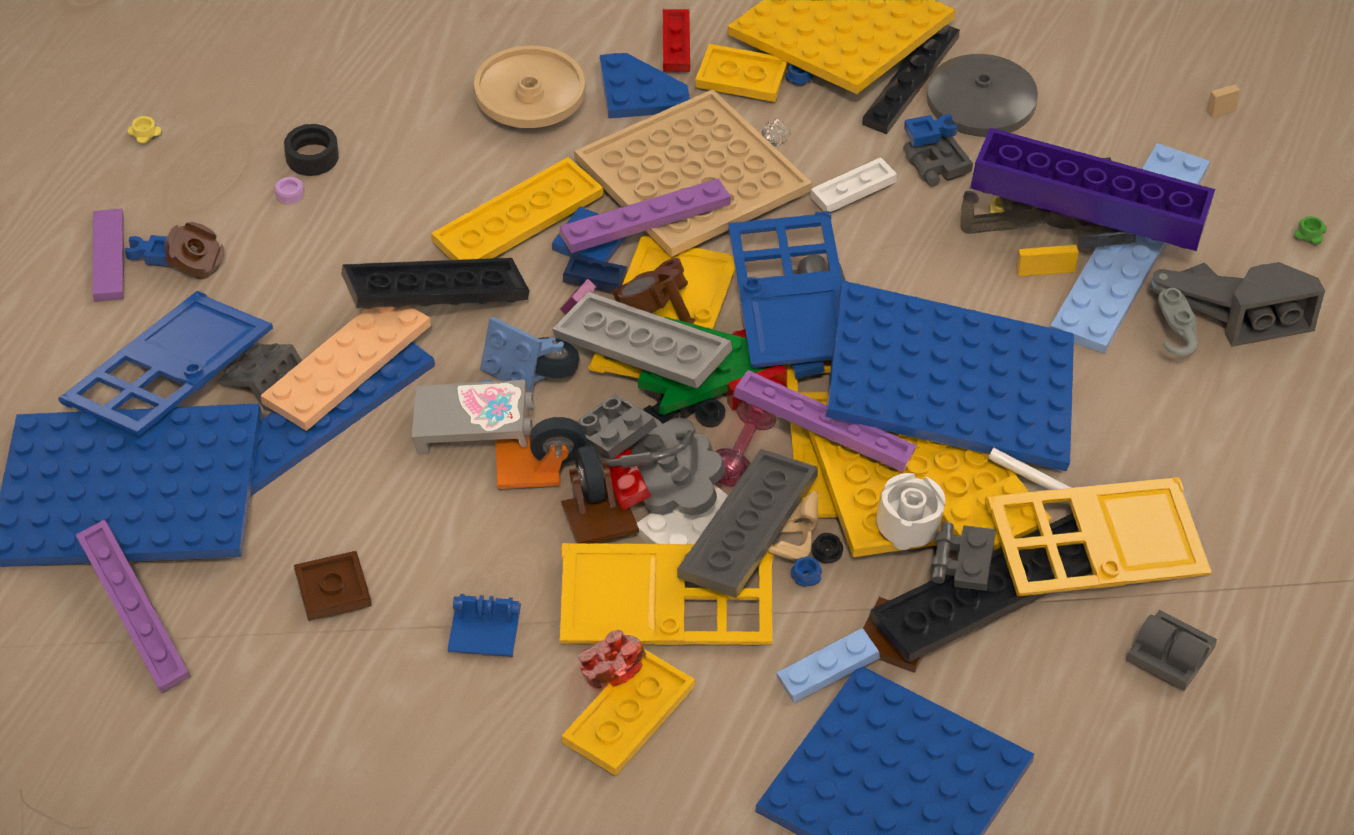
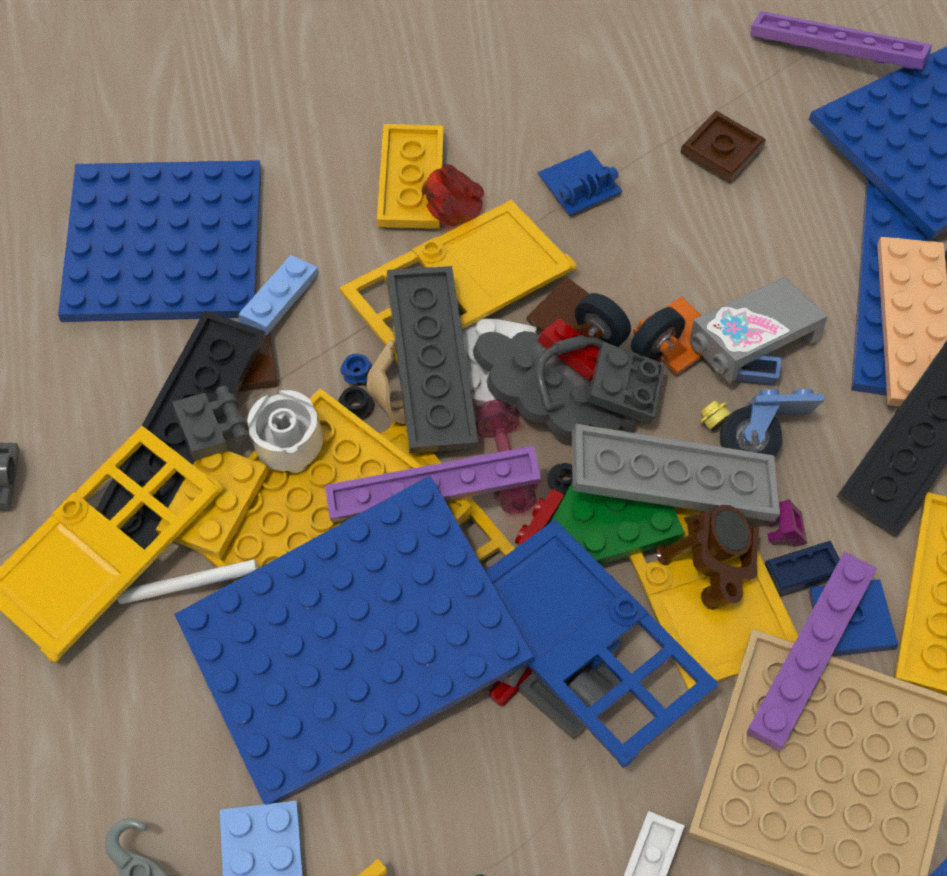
camera: 145 degrees right, 10 degrees up
none -> light yellow plate [700,400,731,430]

